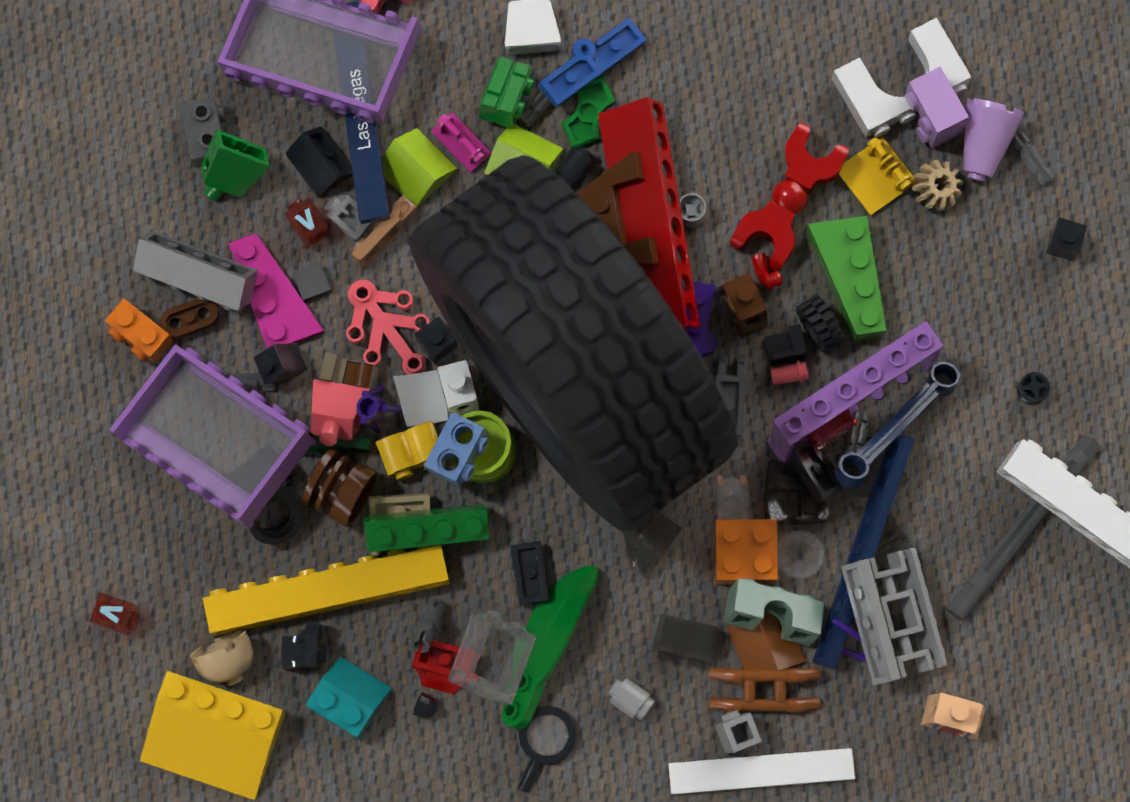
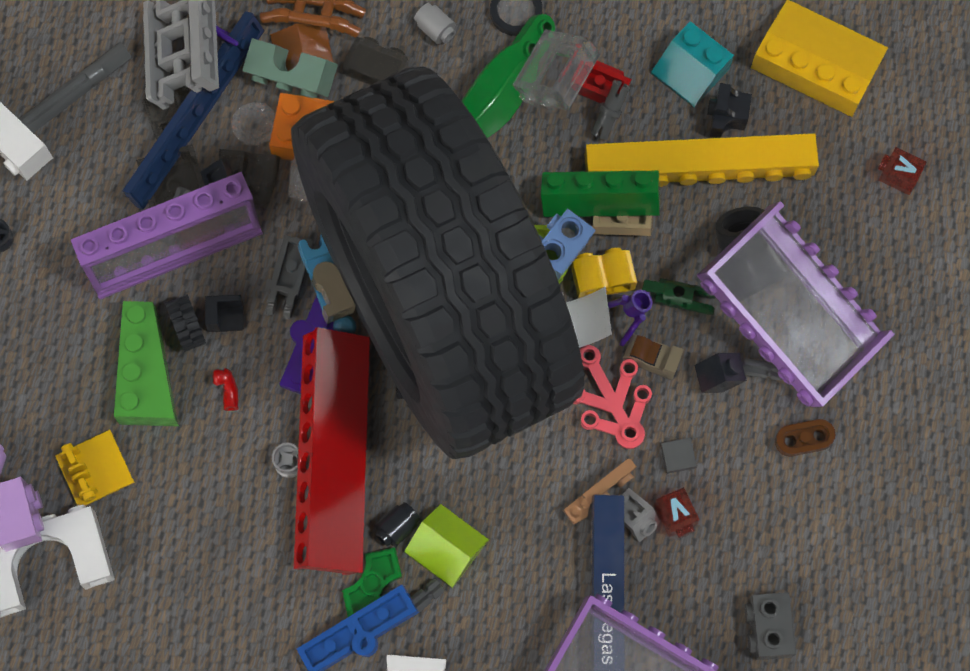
camera: 175 degrees left, 5 degrees down
orange brick [104,298,174,364] -> none
brick [133,231,258,311] -> none
tan cylinder [190,630,253,686] -> none
green torso [201,130,269,201] -> none
dark pink wing [228,233,325,348] -> none
black panel [286,126,353,198] -> none
reddish brown wheel [301,448,378,528] -> none
coral torso [310,379,370,446] -> none
lime slope [382,128,458,207] -> none
black hinge [413,692,437,718] -> none
dark pink hinge [431,112,492,173] -> none
green brick [478,56,535,128] -> none
black plate [511,541,550,606] -> none
reddish brown wing [576,151,659,266] -> none
reddish brown torso [717,273,768,339] -> none
red piece [730,122,849,272] -> none
coral pin [770,360,809,386] -> none
dark blue piece [835,362,960,488] -> none
tan gear [911,160,963,211] -> none

